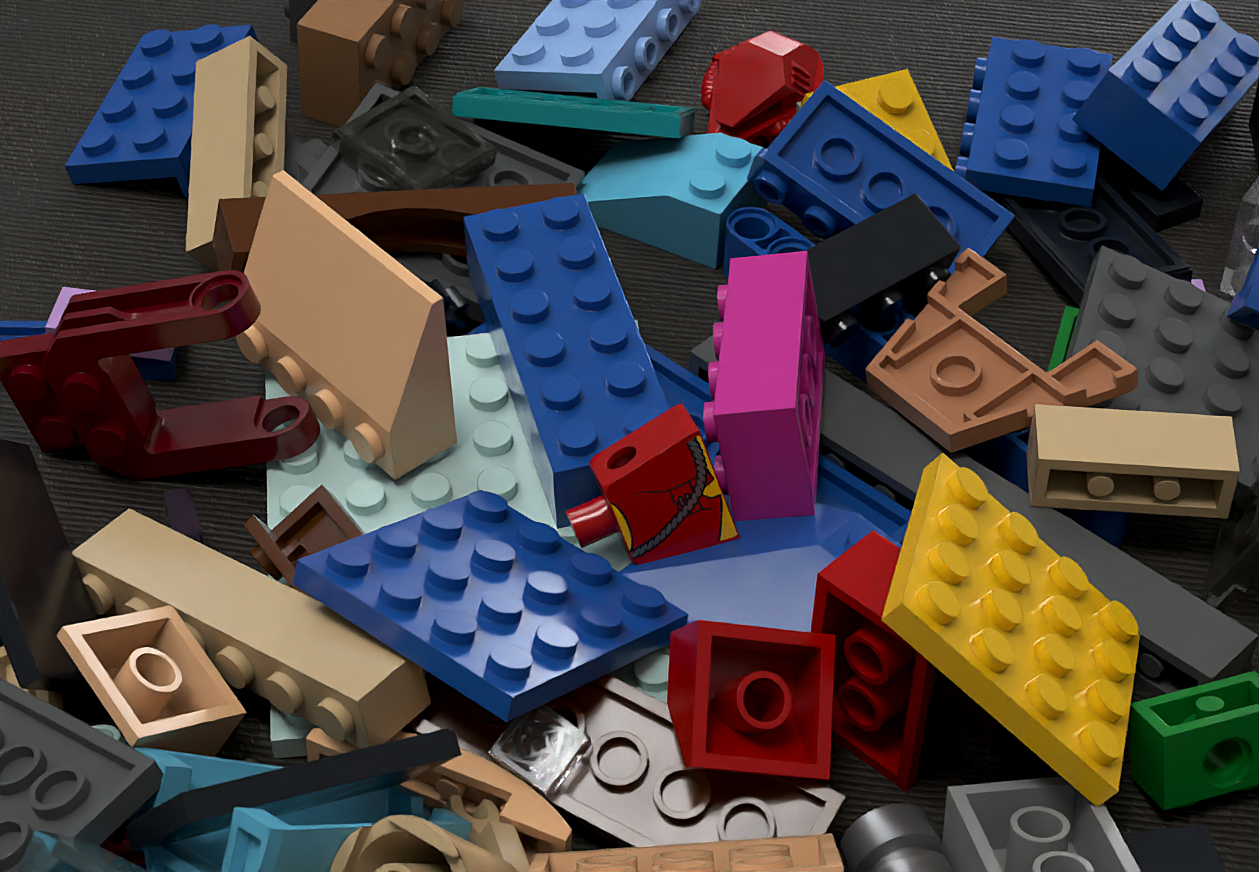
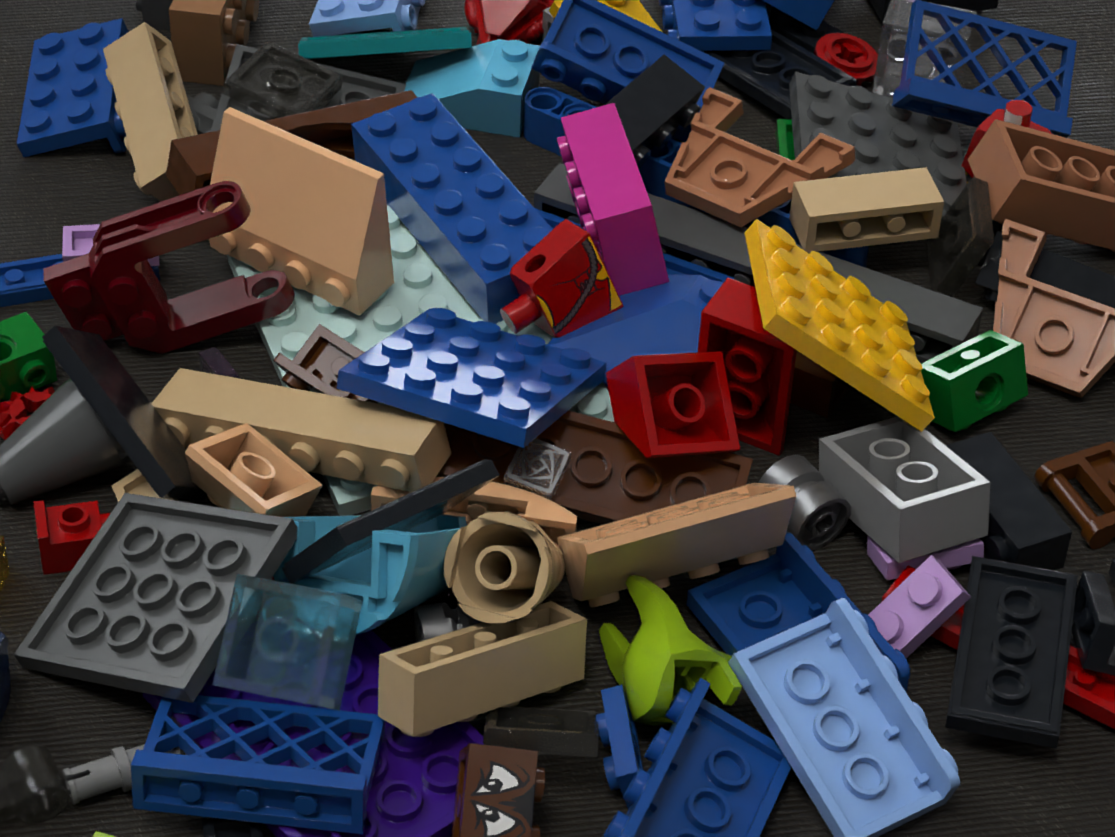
camera: 15 degrees left, 0 degrees up
none -> red gear [813,33,880,86]

